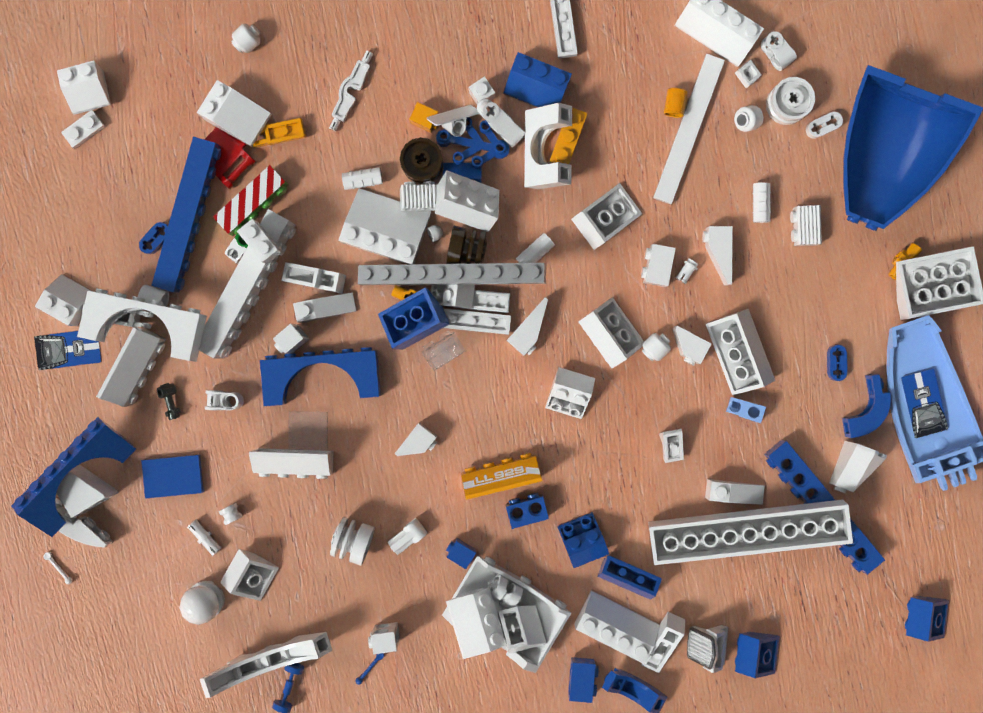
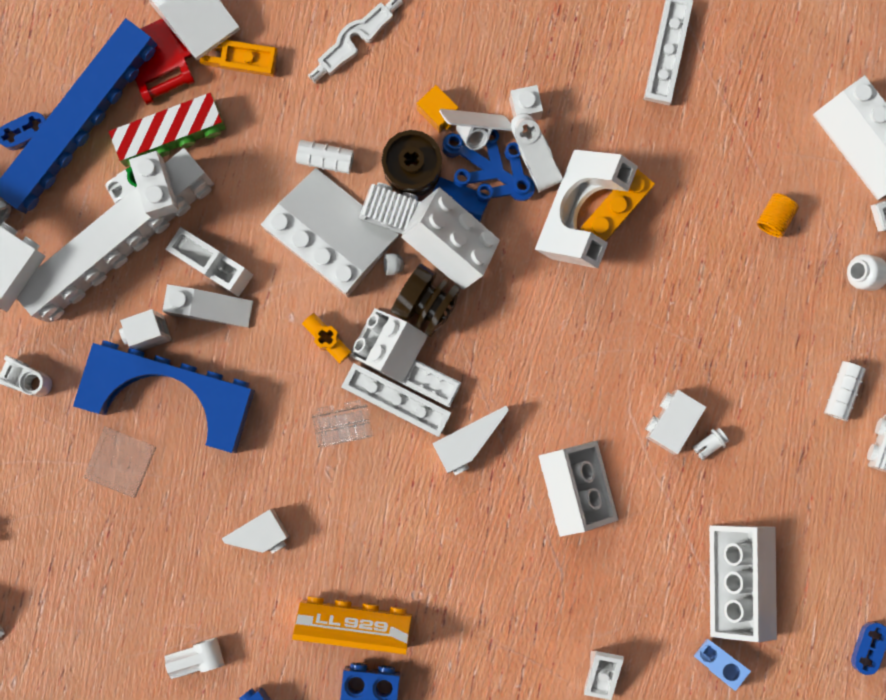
camera: 25 degrees right, 5 degrees down
white slope [249,448,334,479] -> none
white wheel [330,517,375,566] -> none
light grey plate [358,263,546,285] -> none
blue slope [378,287,450,350] -> none
blue slope [503,52,572,107] -> none
white axle [516,233,555,263] -> none
white slope [545,367,595,419] -> none
white slope [571,183,642,250] -> none
white head [642,333,671,361] -> none
white tile [653,54,725,205] -> none
white slope [672,326,711,366] -> none
white slope [702,226,733,286] -> none

